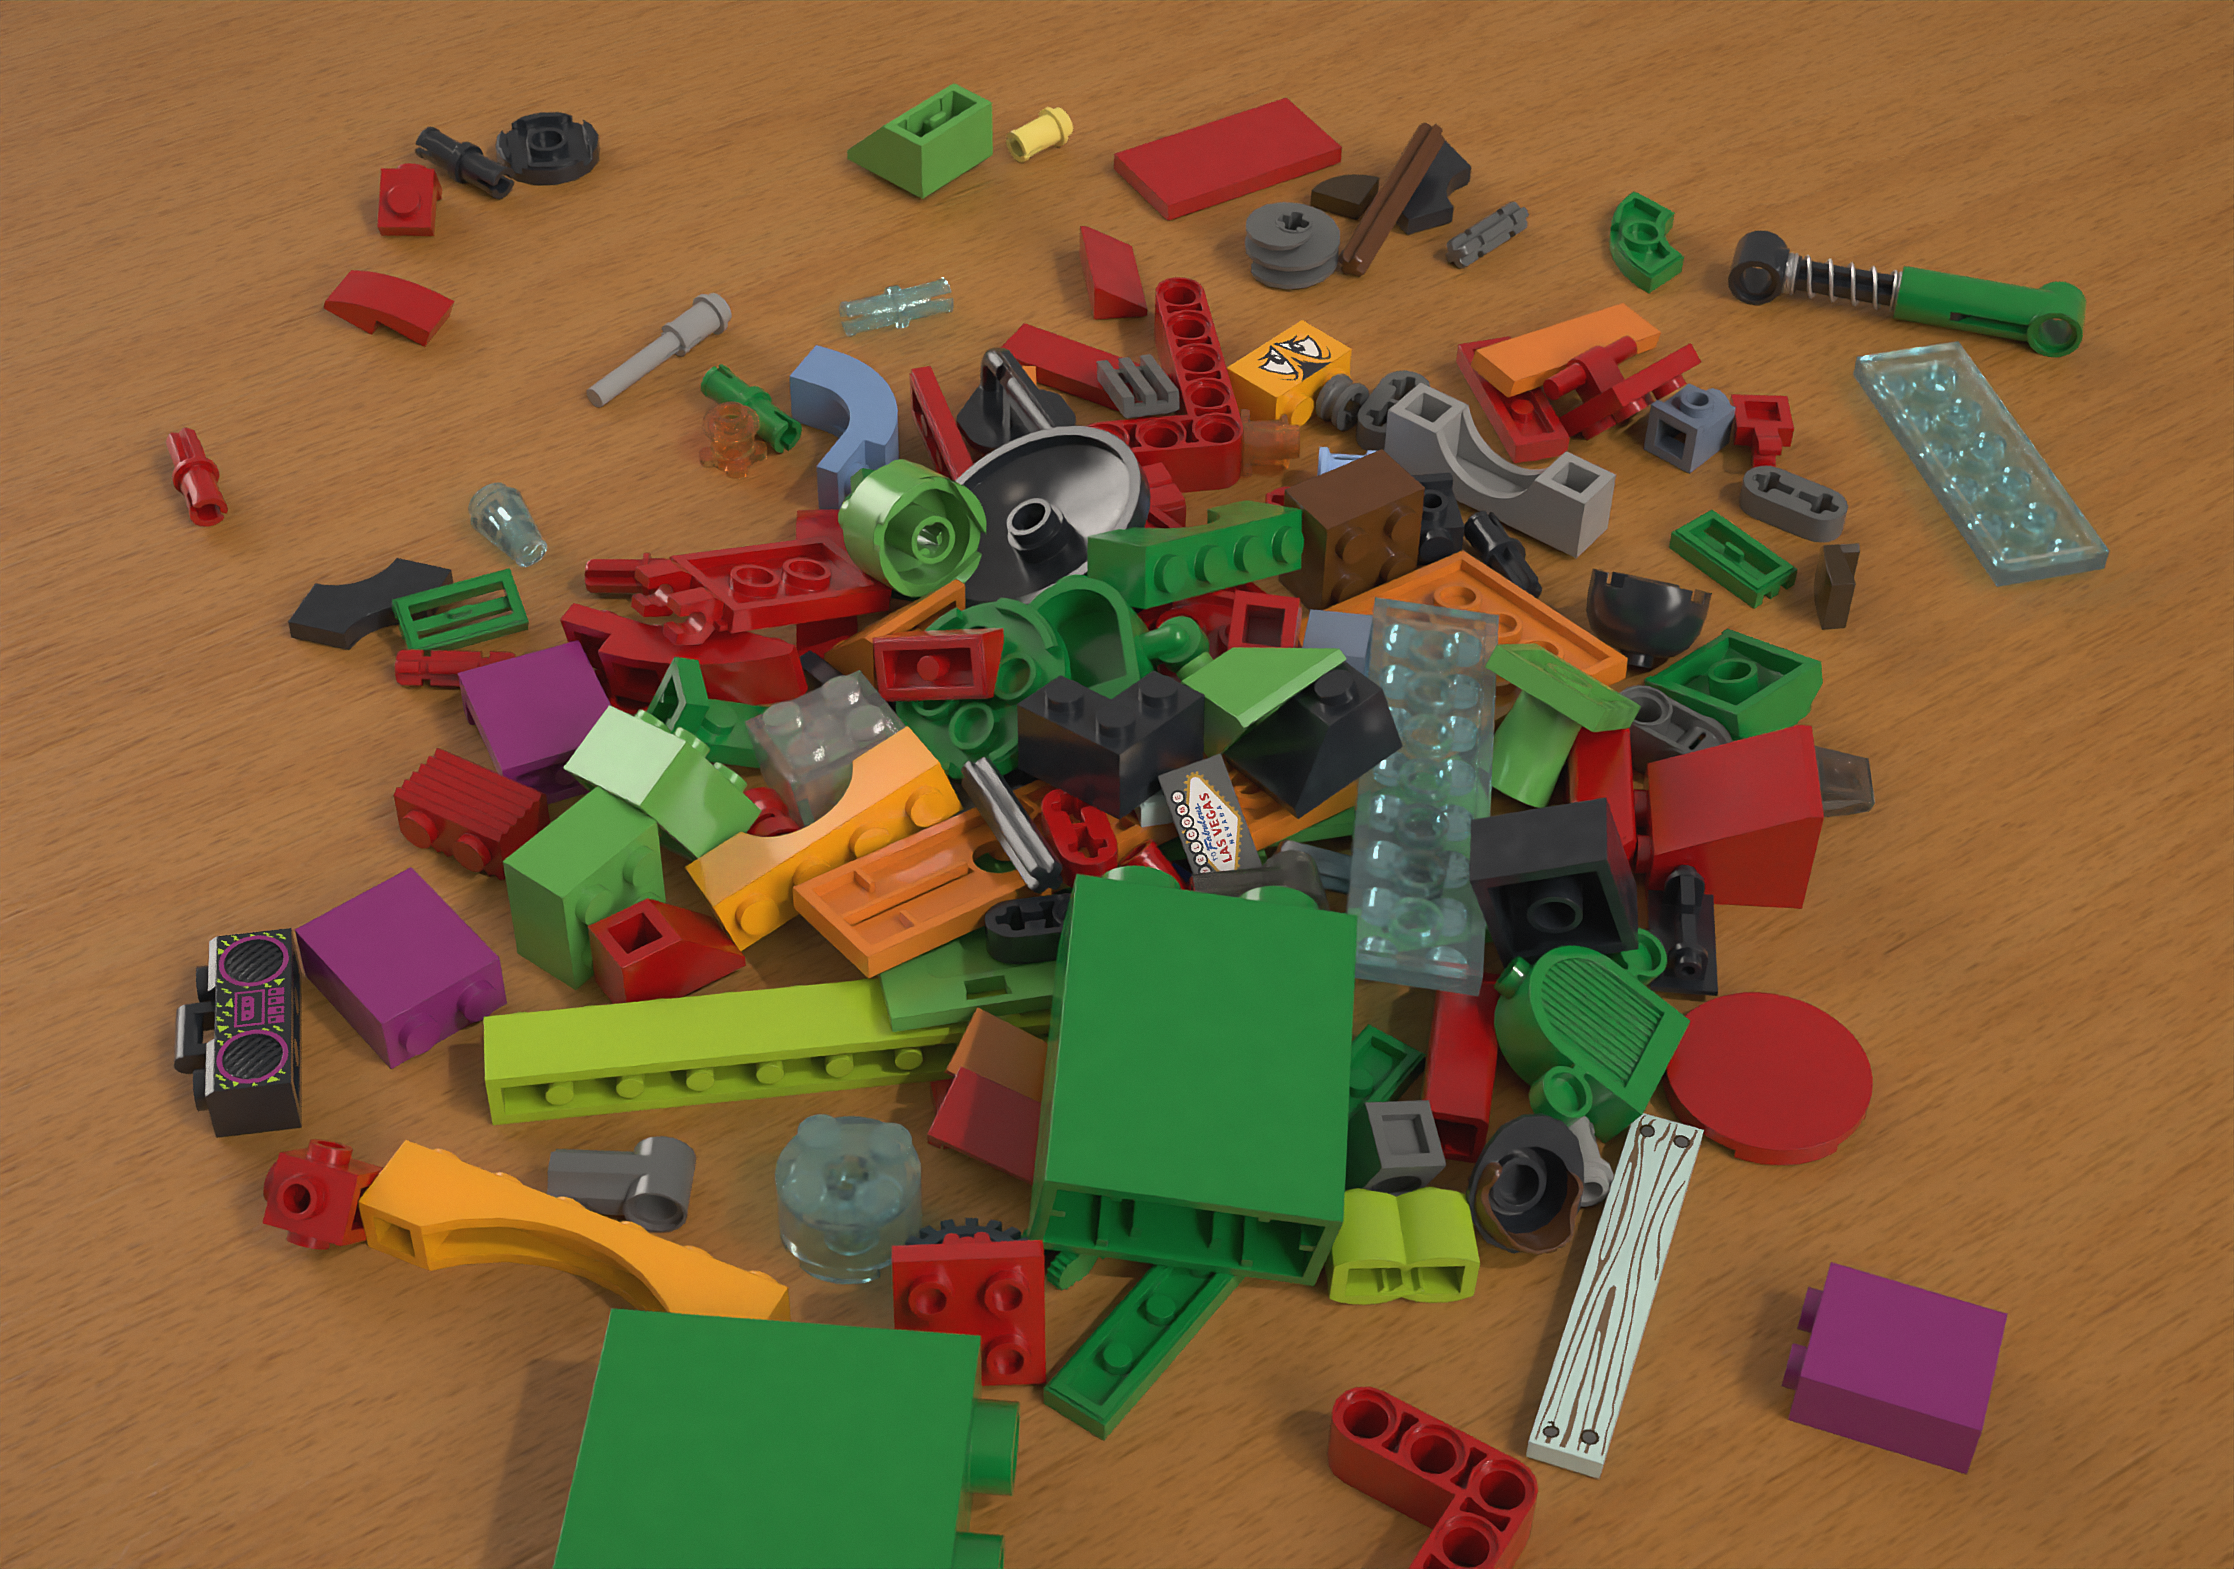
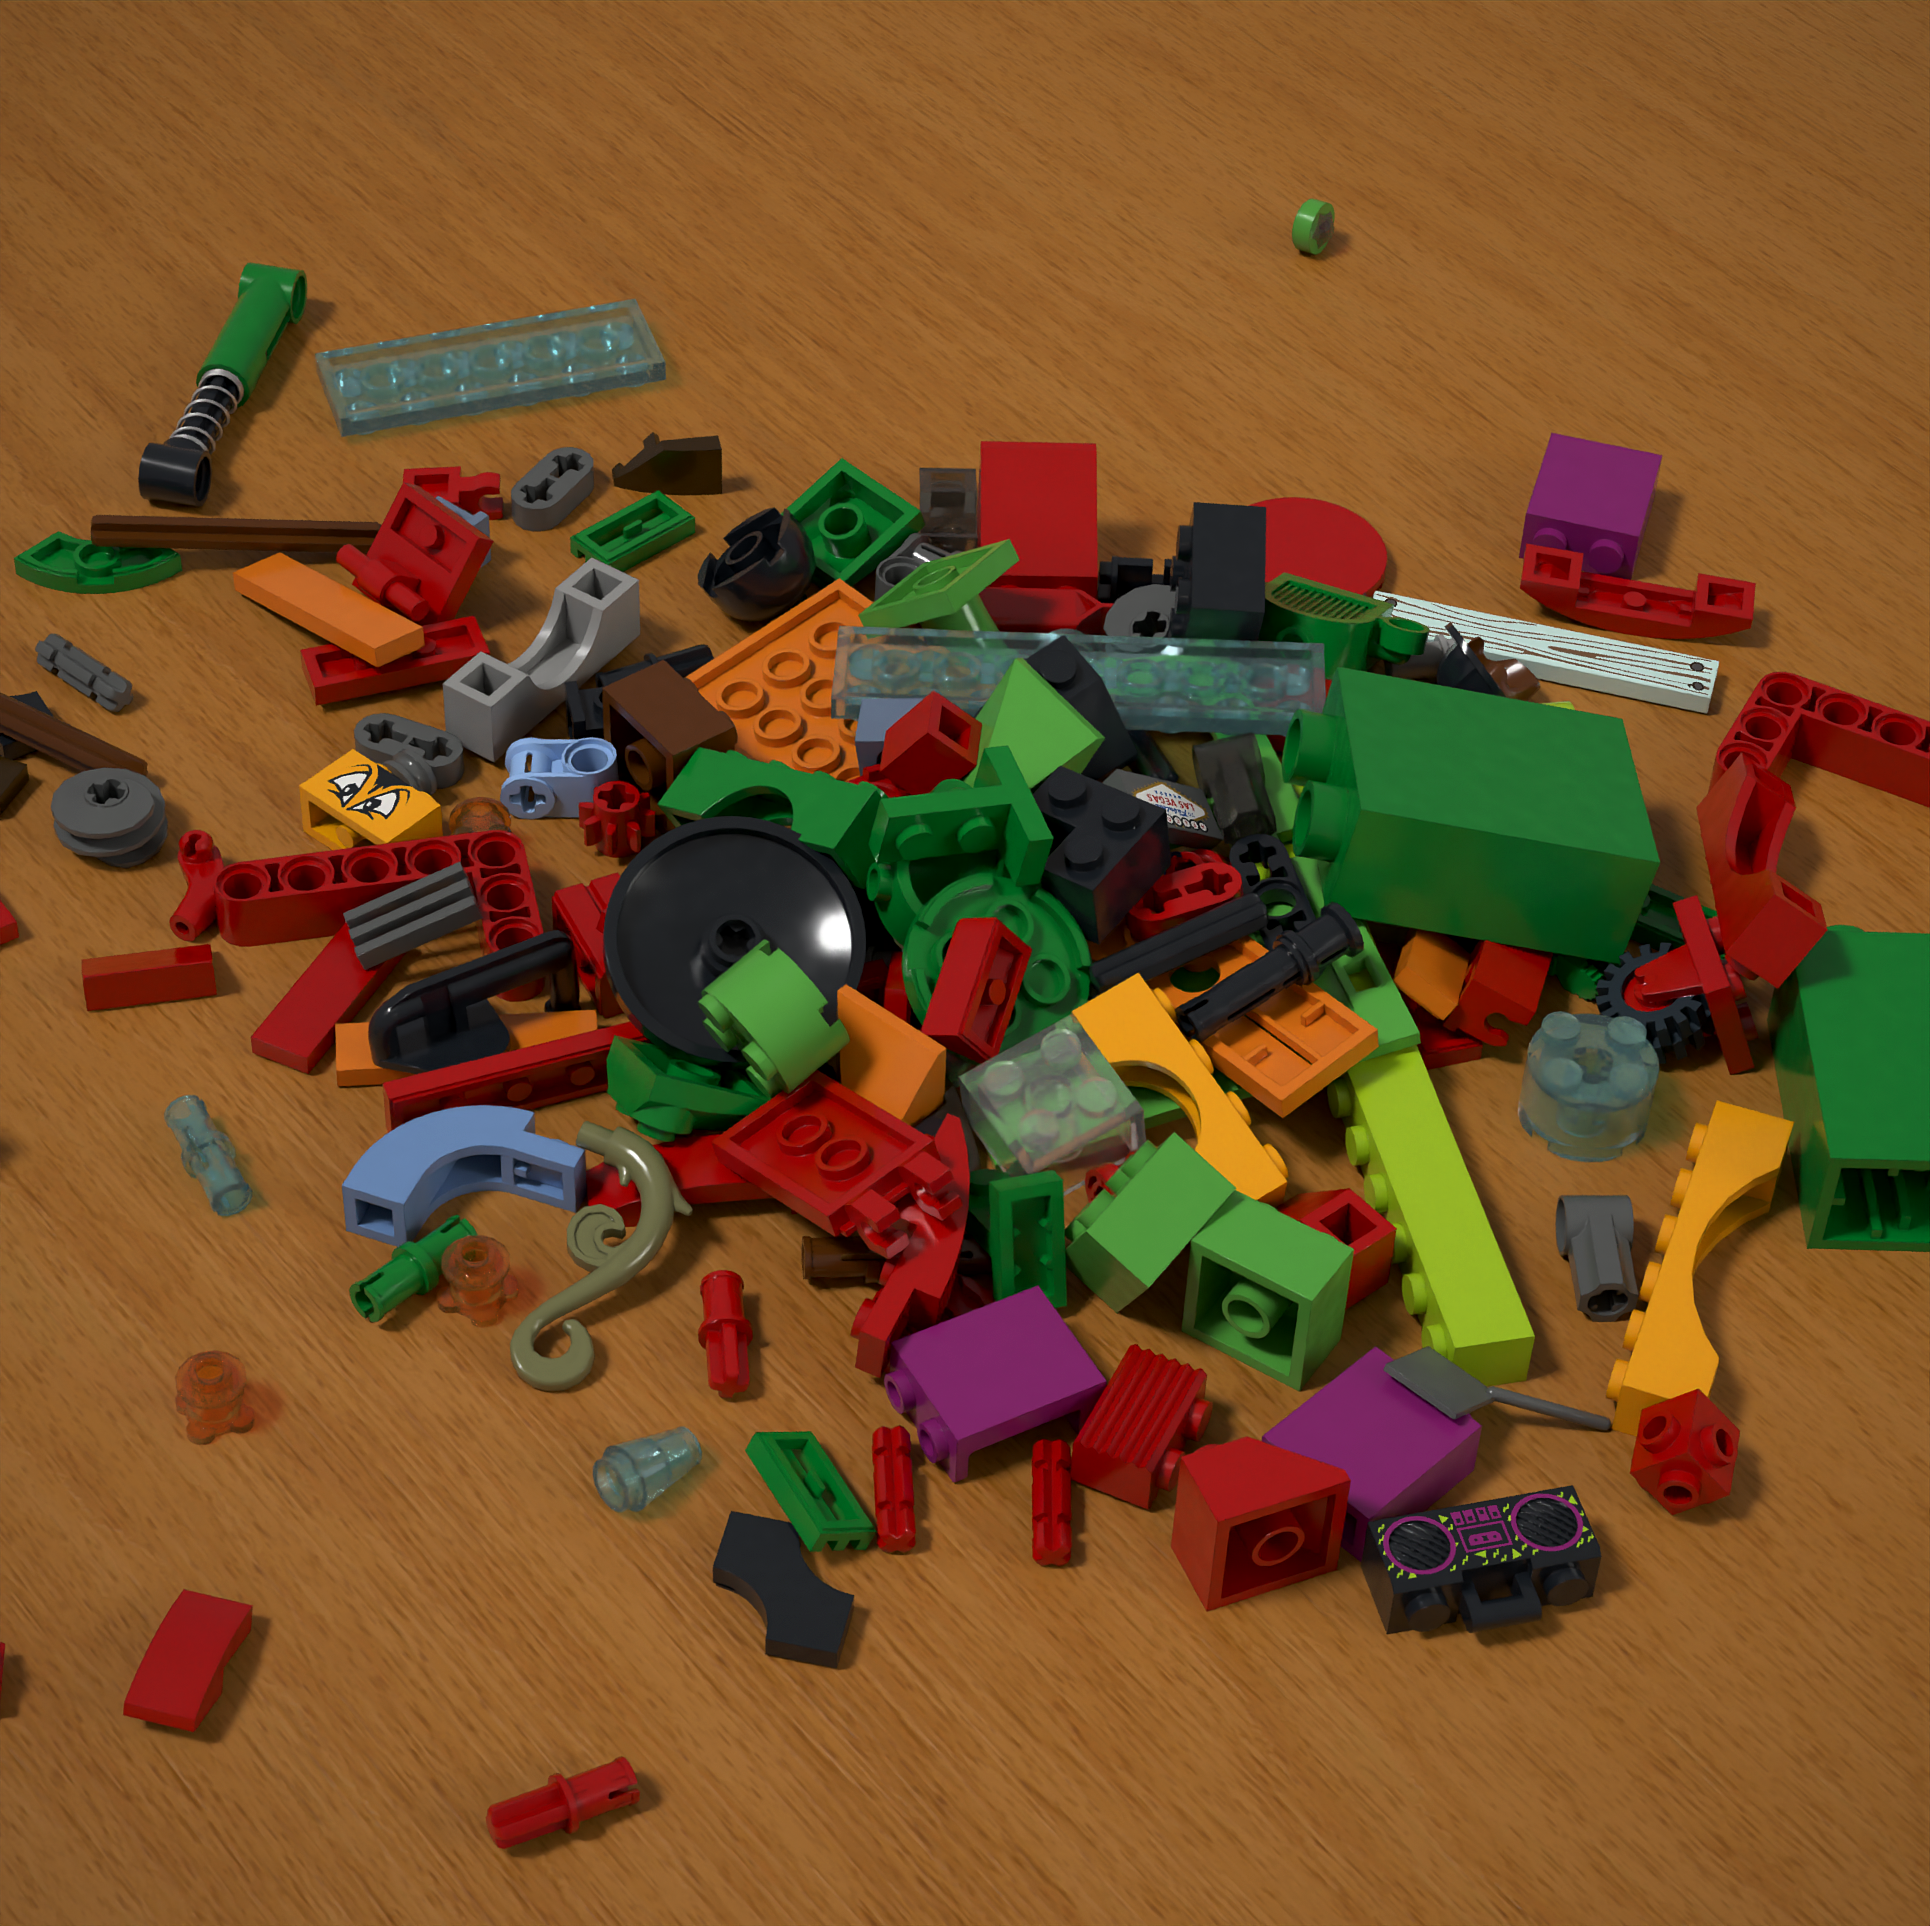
camera: 95 degrees left, 0 degrees up
light grey pin [586,293,732,408] -> none
none -> reddish brown axle [91,515,381,553]
none -> red arm [169,830,224,941]
none -> clear orange brick [175,1350,255,1445]
none -> olive plant [510,1121,693,1391]
none -> green bracket [868,745,1054,887]
none -> red axle [1032,1438,1072,1566]
none -> red slope [1171,1436,1351,1612]
none -> black pin [1175,902,1364,1043]
none -> dark grey piece [1383,1346,1611,1431]
none -> red slope [1520,543,1756,639]
none -> red arch [1696,752,1828,988]

